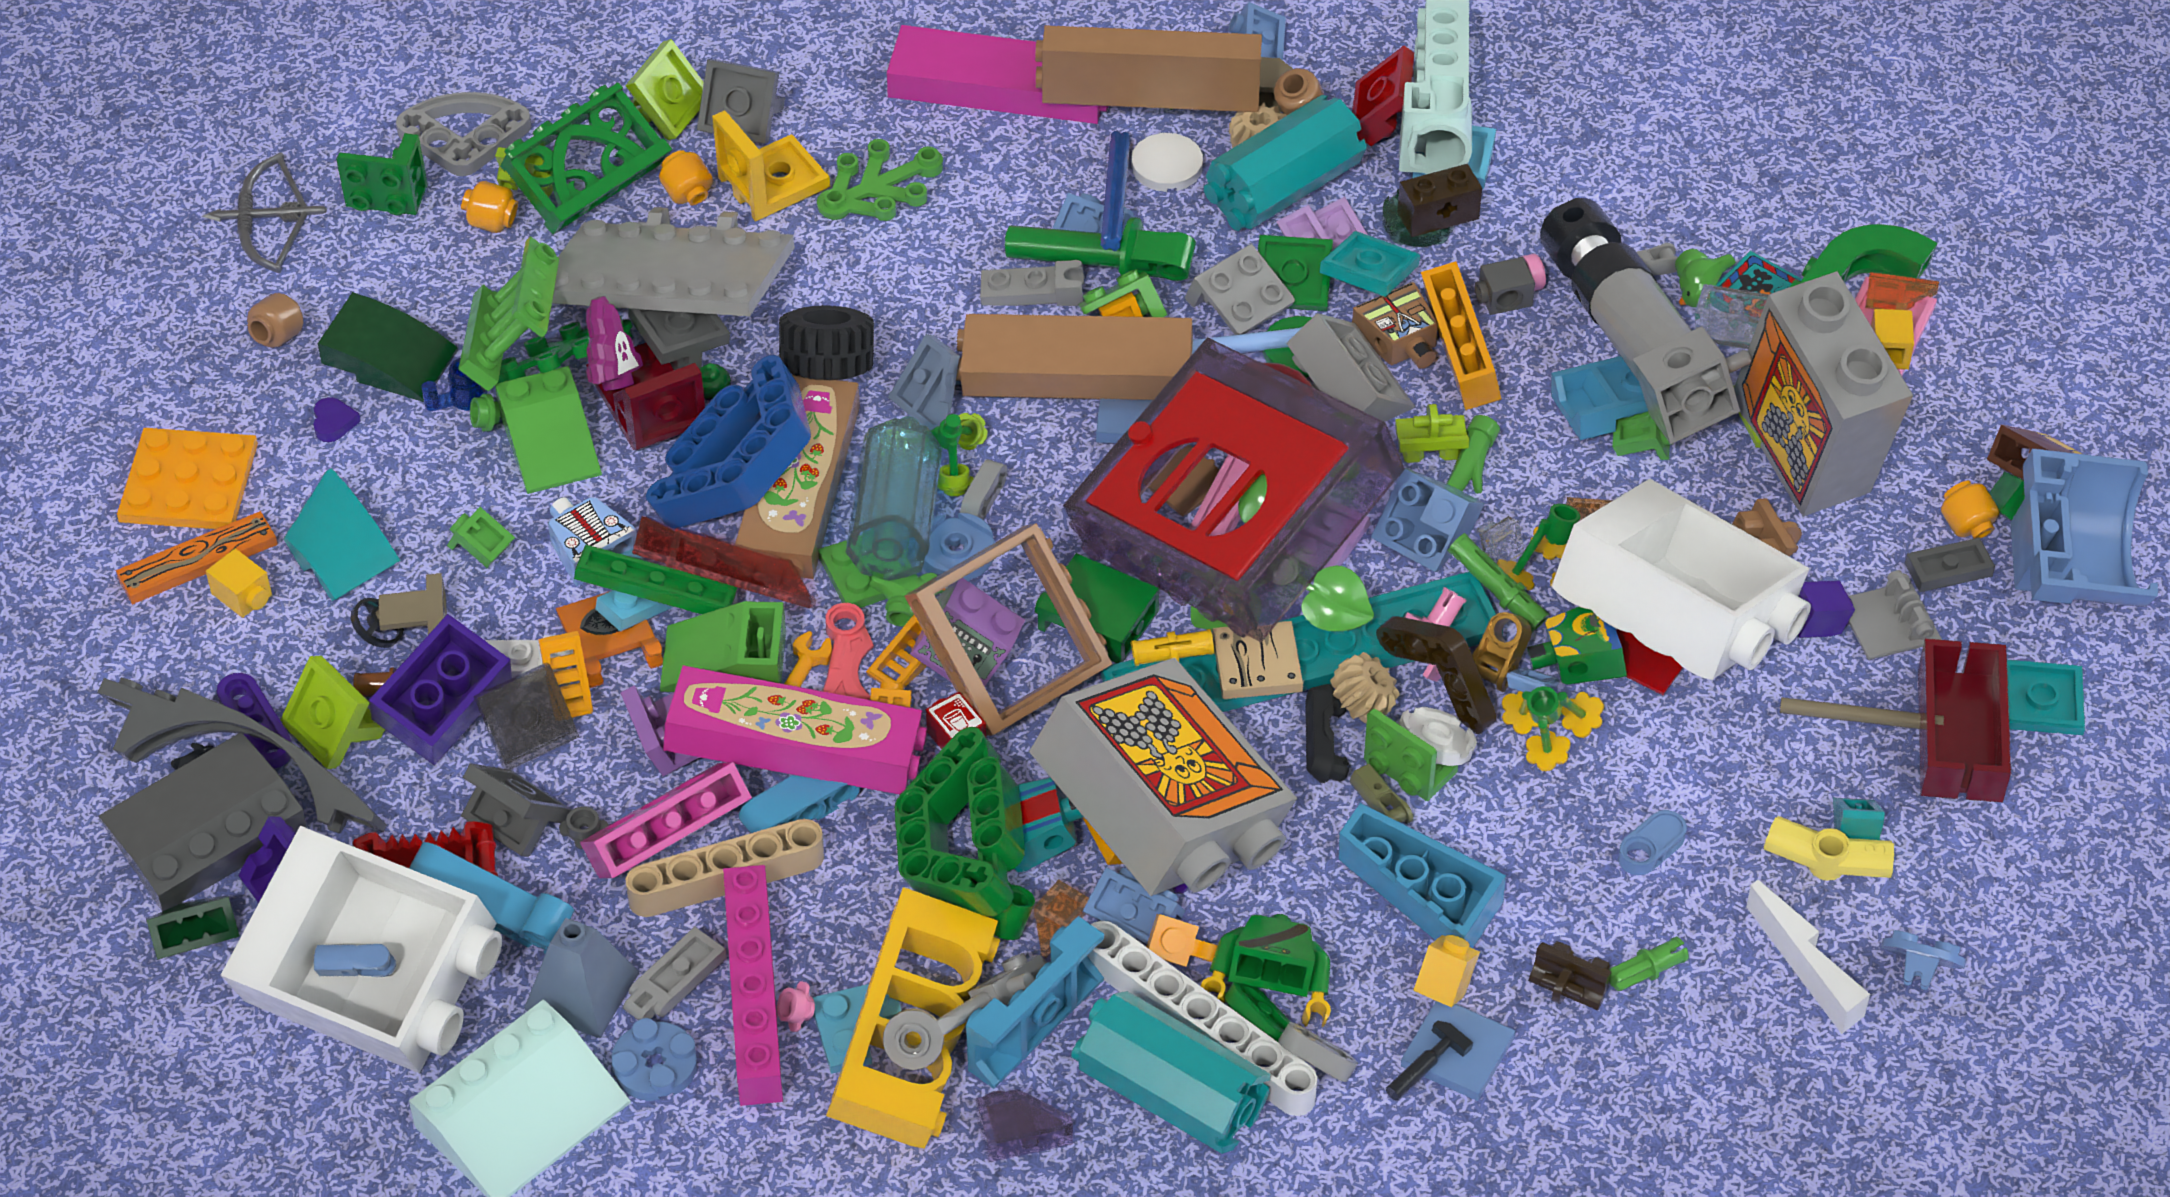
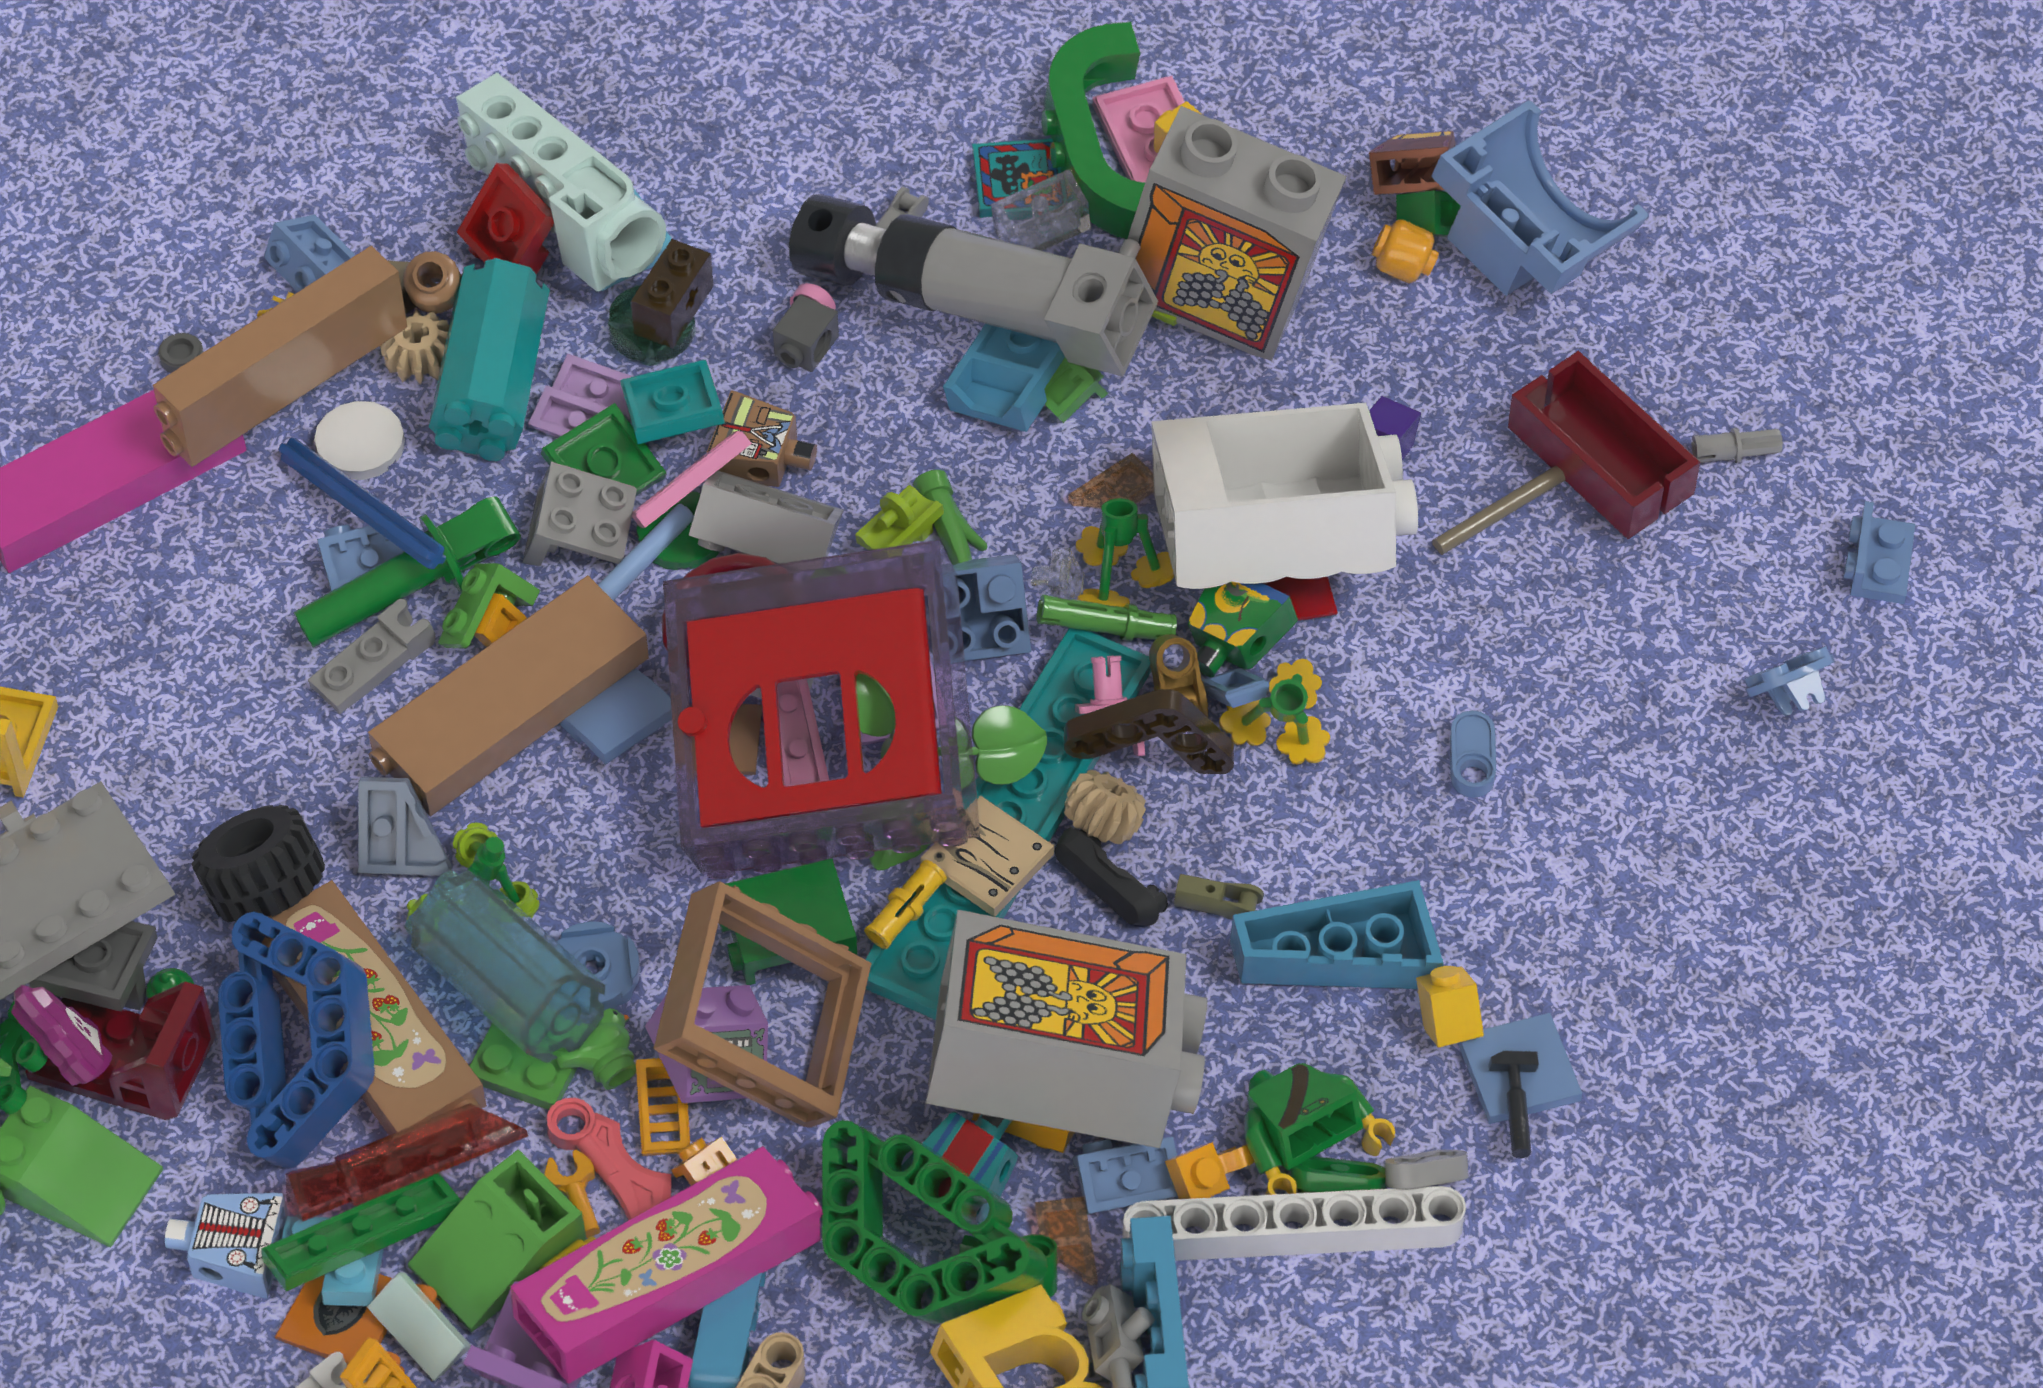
camera: 45 degrees left, 5 degrees up
bright green bracket [447,507,515,568] -> none
bright green plant [817,139,943,221] -> none
red brick [925,691,987,750] -> none
light grey beam [960,459,1008,520] -> none
teal brick [1071,991,1271,1154] -> none
bright green bracket [1364,708,1458,802] -> none
white tile [1398,707,1477,766] -> none
light orange brick [1421,261,1502,410] -> none
dark brown hips [1528,941,1612,1011] -> none
bright green axle [1609,936,1689,991] -> none
bright green animal [1675,249,1736,307] -> none
medium nougat hips [1732,498,1802,557] -> none
white slope [1746,880,1870,1034] -> none
light yellow piece [1763,816,1894,881] -> none
teal slope [1833,797,1885,840] -> none
light grey hinge [1848,570,1942,660] -> none
clear orange tile [1865,272,1939,310] -> none
dark grey plate [1905,537,1995,593] -> none
teal tile [2007,659,2085,735] -> none
none -> light aqua slope [367,1273,471,1381]
none -> bright pink tile [631,431,752,528]
none -> light grey axle [1691,428,1783,463]
none -> medium blue bracket [1843,501,1915,604]

